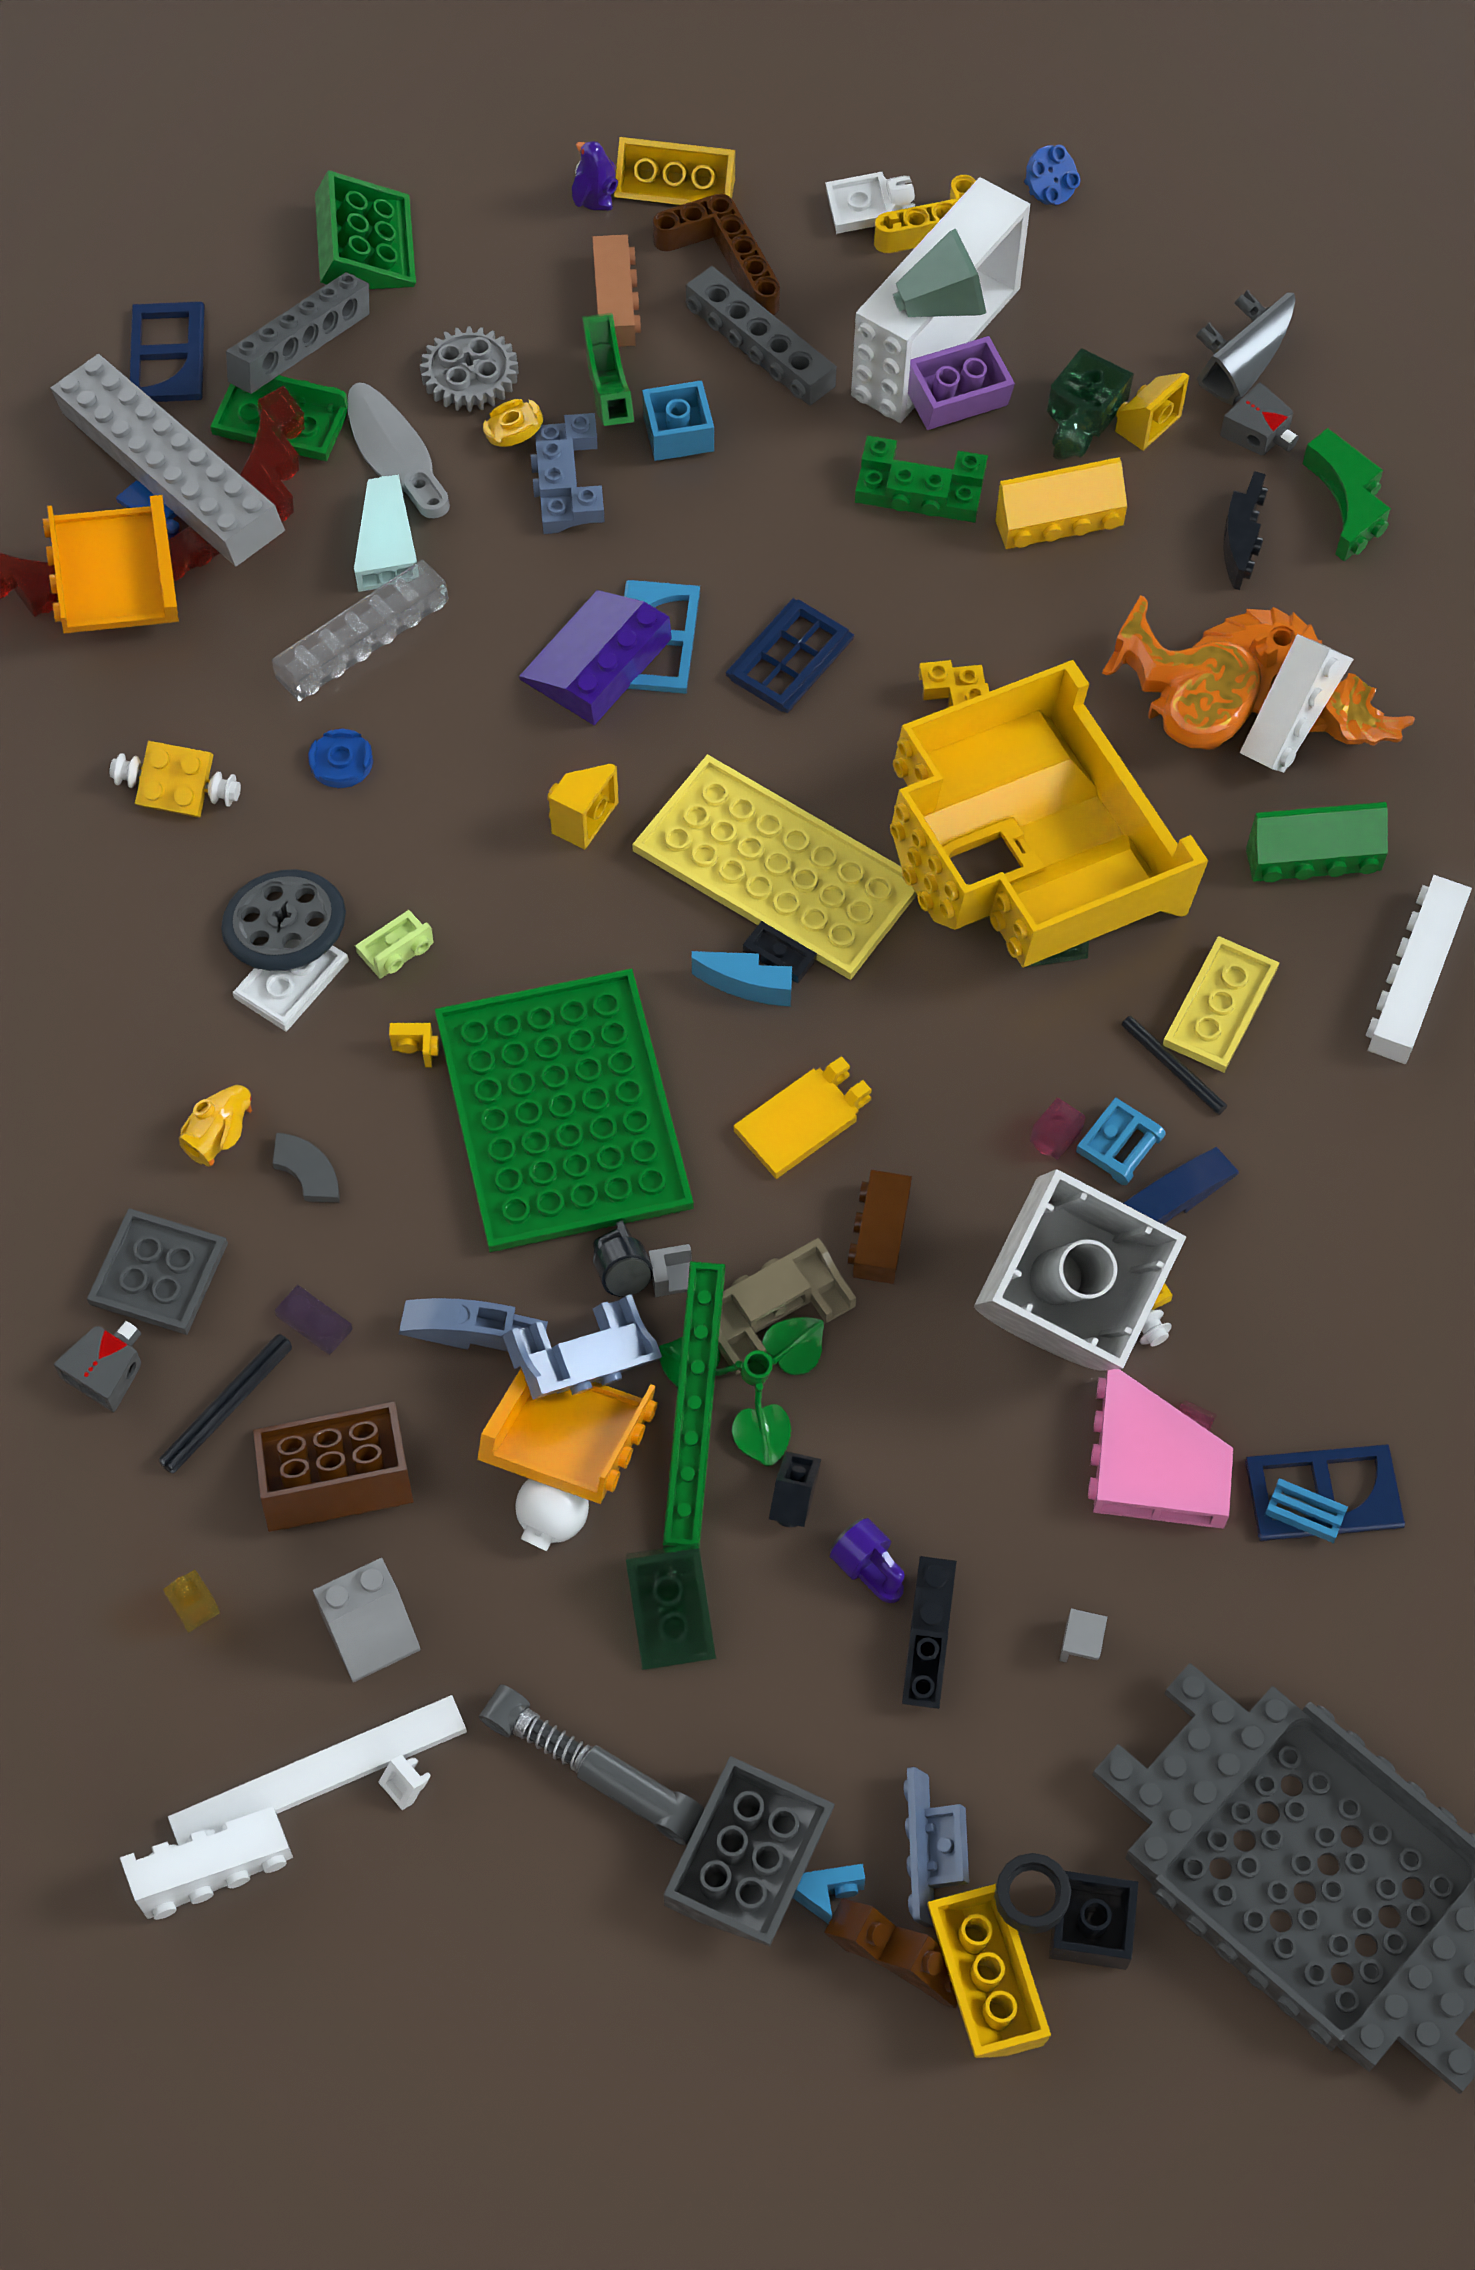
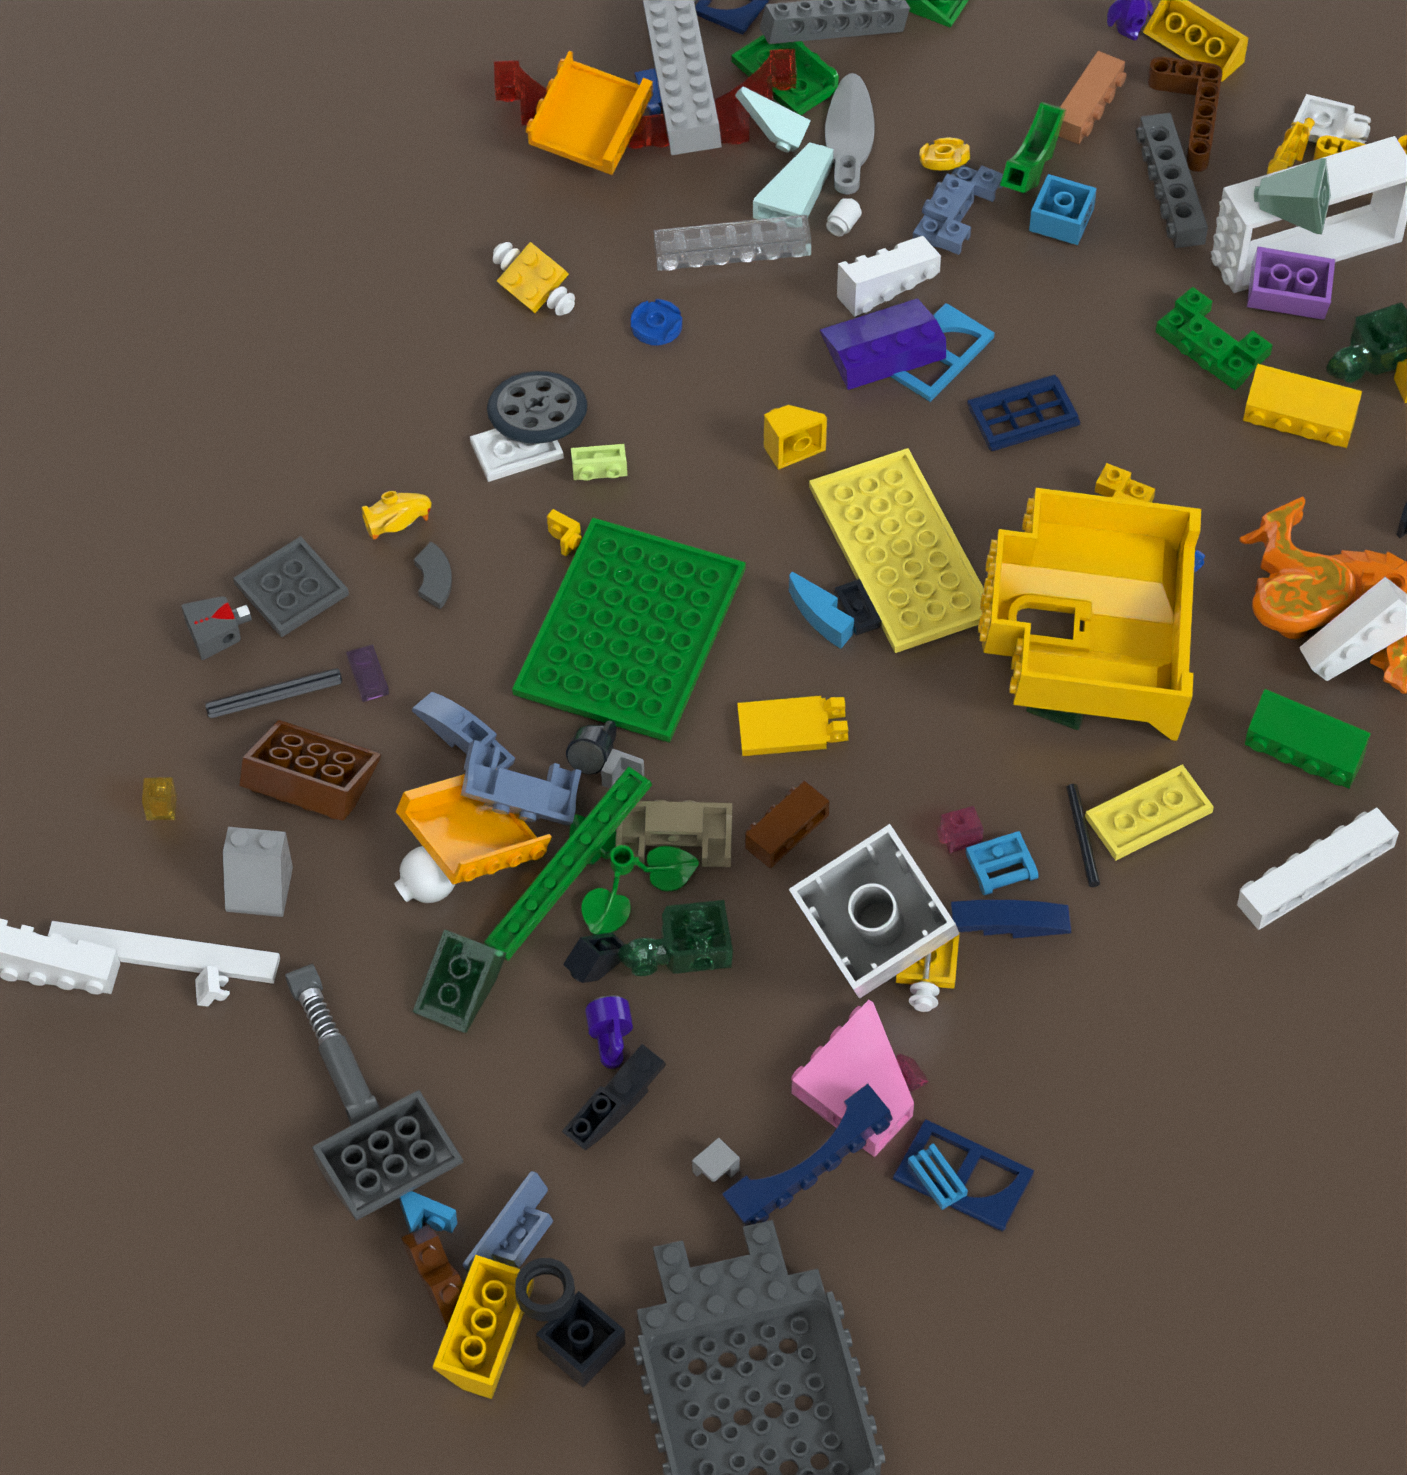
camera: 35 degrees right, 5 degrees down
light grey gear [420,326,519,412] -> none
none -> clear green brick [618,900,733,976]
none -> dark blue arch [722,1083,893,1226]
none -> light aqua slope [736,87,811,152]
none -> white brick [826,198,862,237]
none -> white wedge [837,236,941,317]
none -> yellow plate [1267,118,1315,174]

